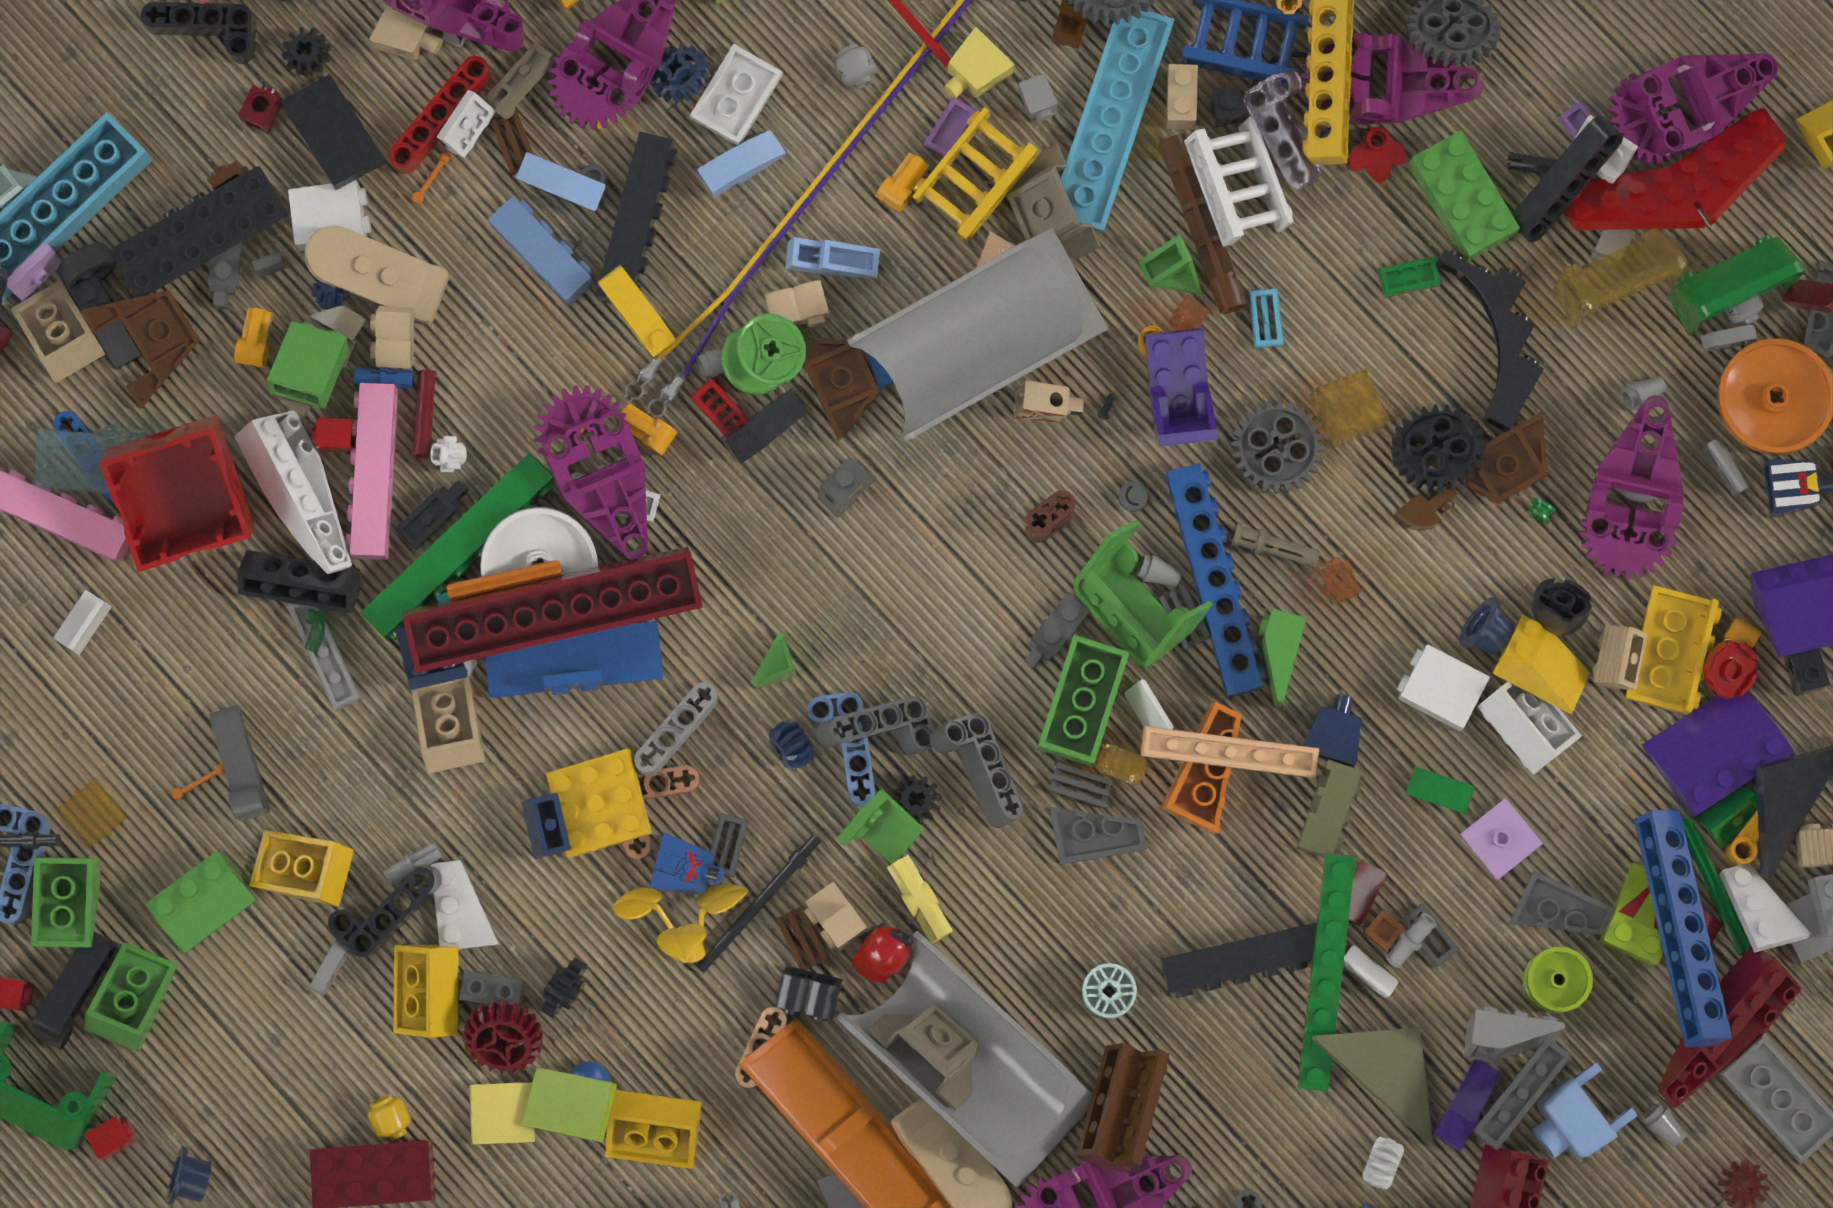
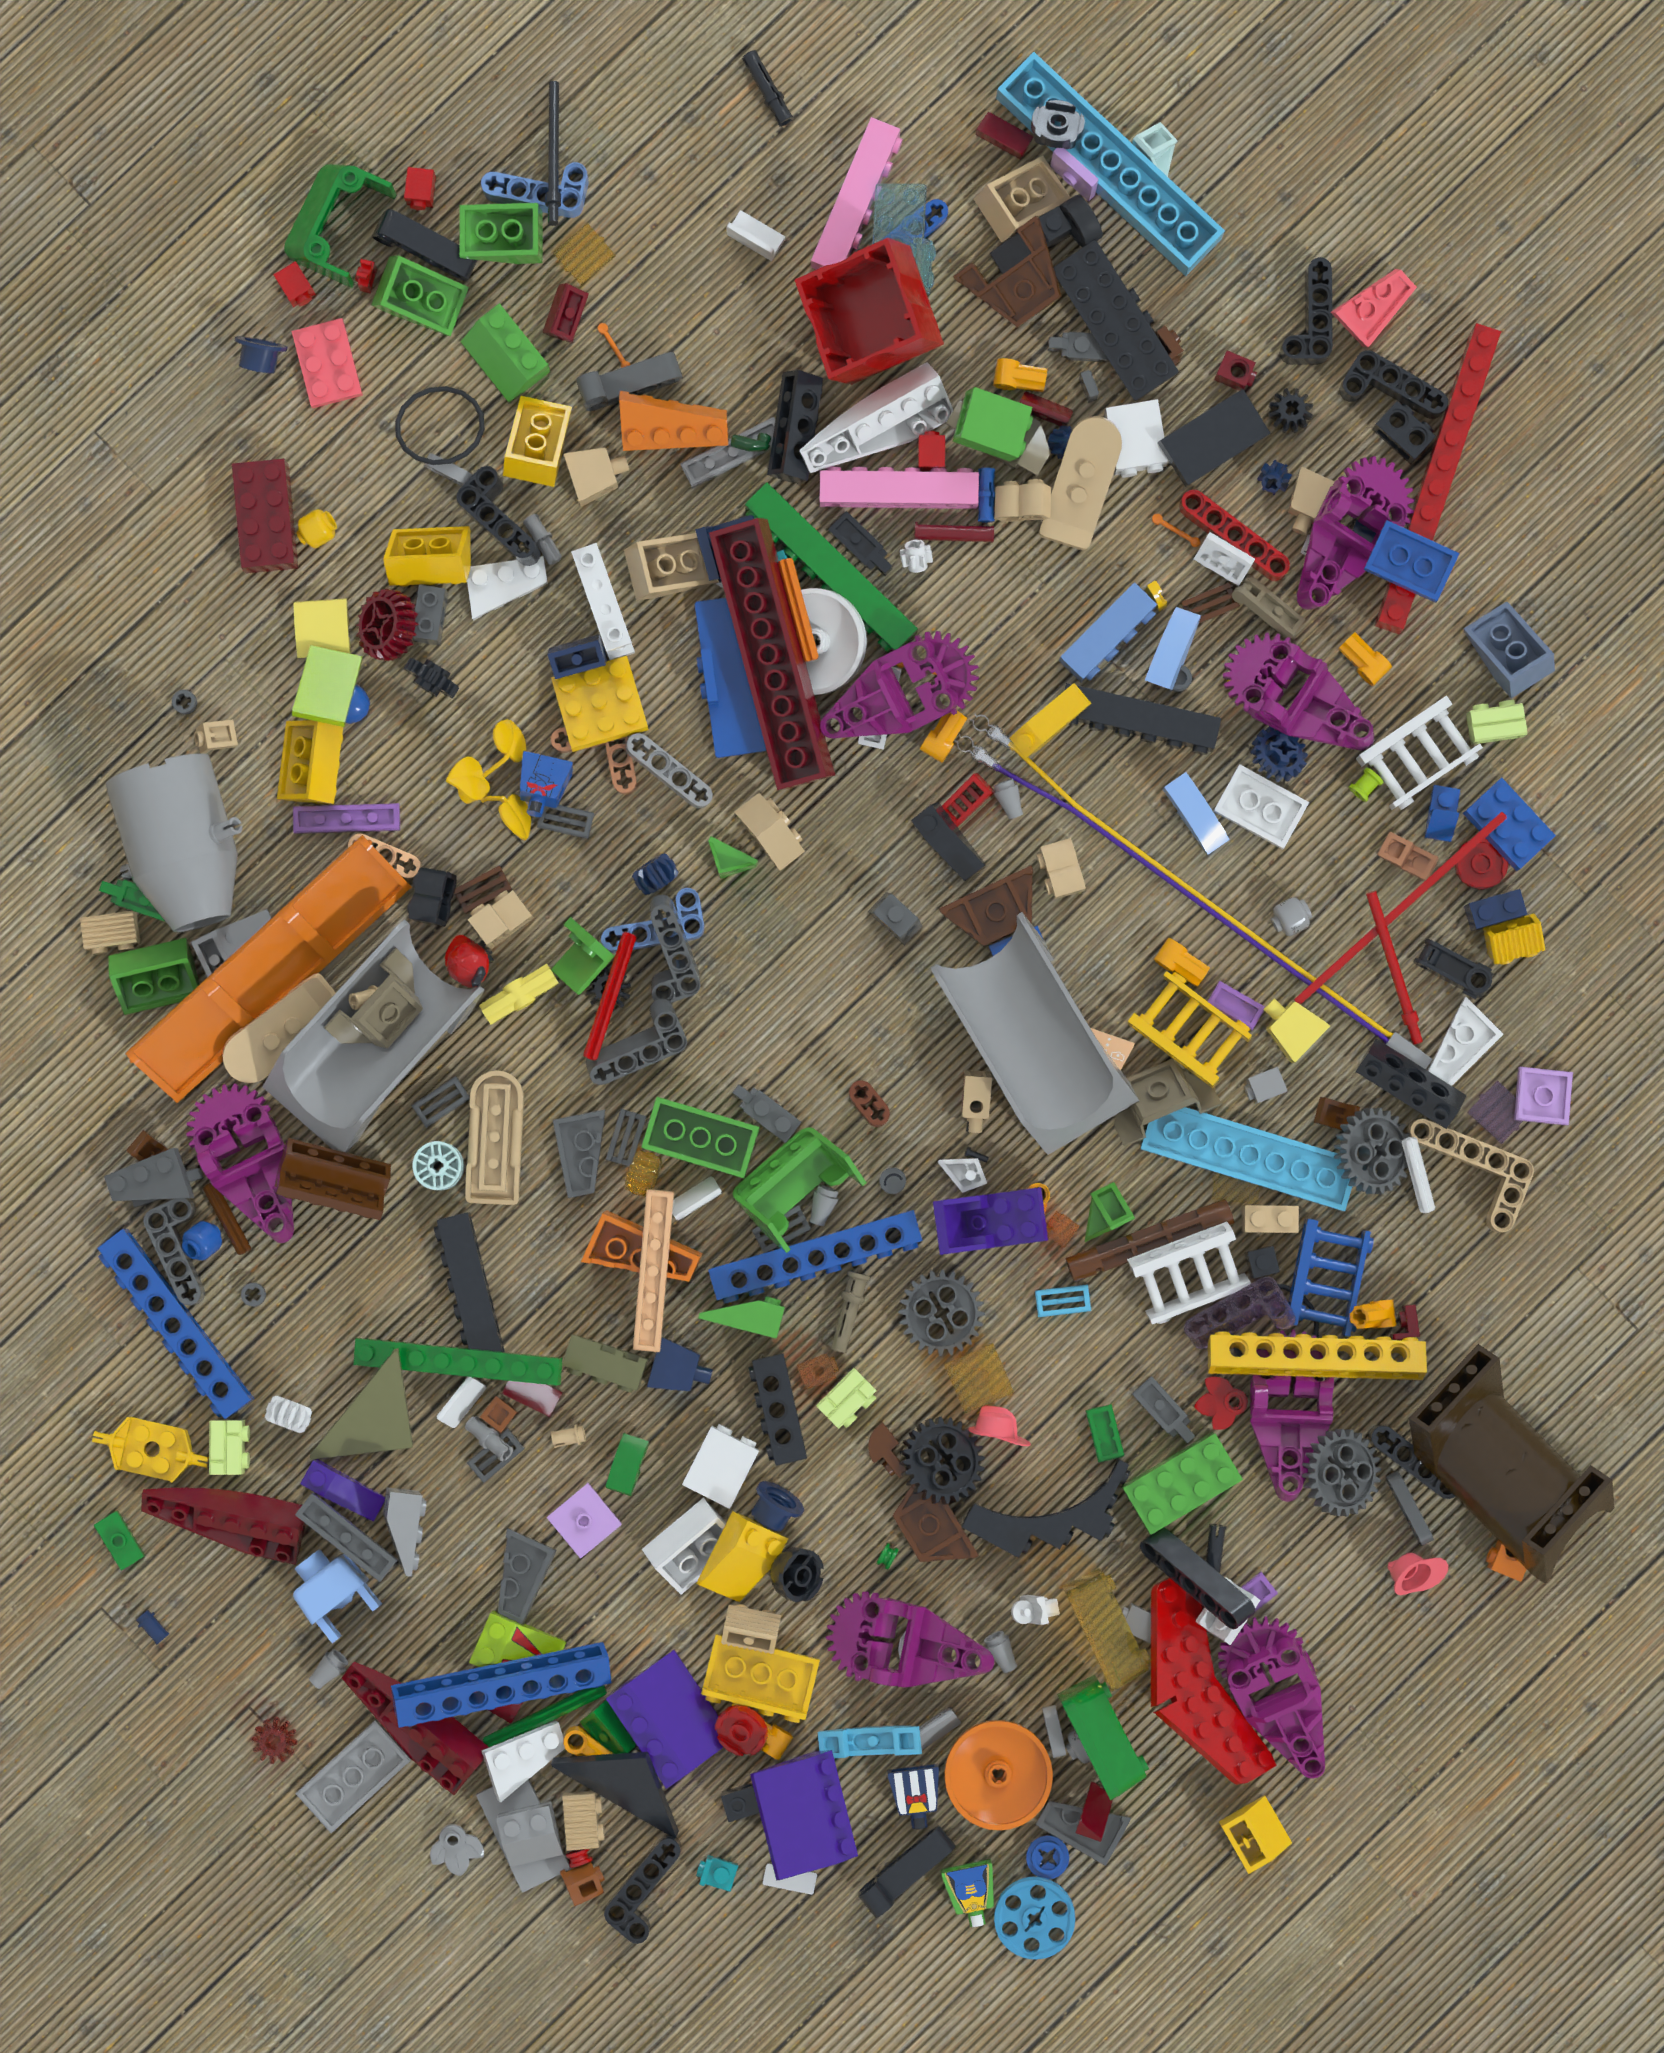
camera: 85 degrees right, 5 degrees up
black bar [695,834,822,973] -> none
bright green piece [721,313,806,395] -> none
light blue slope [785,237,880,278] -> none
lime wheel [1522,947,1593,1014] -> none
none -> coral plate [292,318,363,409]
none -> medium lavender tile [293,803,400,834]
none -> tan pin [349,985,379,1010]
none -> red plate [355,259,378,294]
none -> black piece [395,386,485,465]
none -> dark grey tile [411,1076,470,1128]
none -> tan piece [465,1071,524,1205]
none -> dark red slope [543,283,589,343]
none -> tan pin [551,1424,586,1448]
none -> tan torso [564,448,629,506]
none -> white fence [571,543,635,660]
none -> red axle [583,932,636,1060]
none -> orange wedge [619,390,728,451]
none -> tan brick [734,793,805,870]
none -> black brick [748,1353,807,1466]
none -> yellowish green brick [816,1368,877,1429]
none -> medium azure slope [818,1726,922,1758]
none -> white piece [938,1158,987,1193]
none -> coral piece [968,1405,1031,1446]
none -> white hips [1011,1595,1060,1625]
none -> dark red slope [1019,391,1073,426]
none -> dark grey hinge [1132,1376,1195,1443]
none -> yellow tile [1145,581,1167,612]
none -> dark blue gear [1257,460,1292,495]

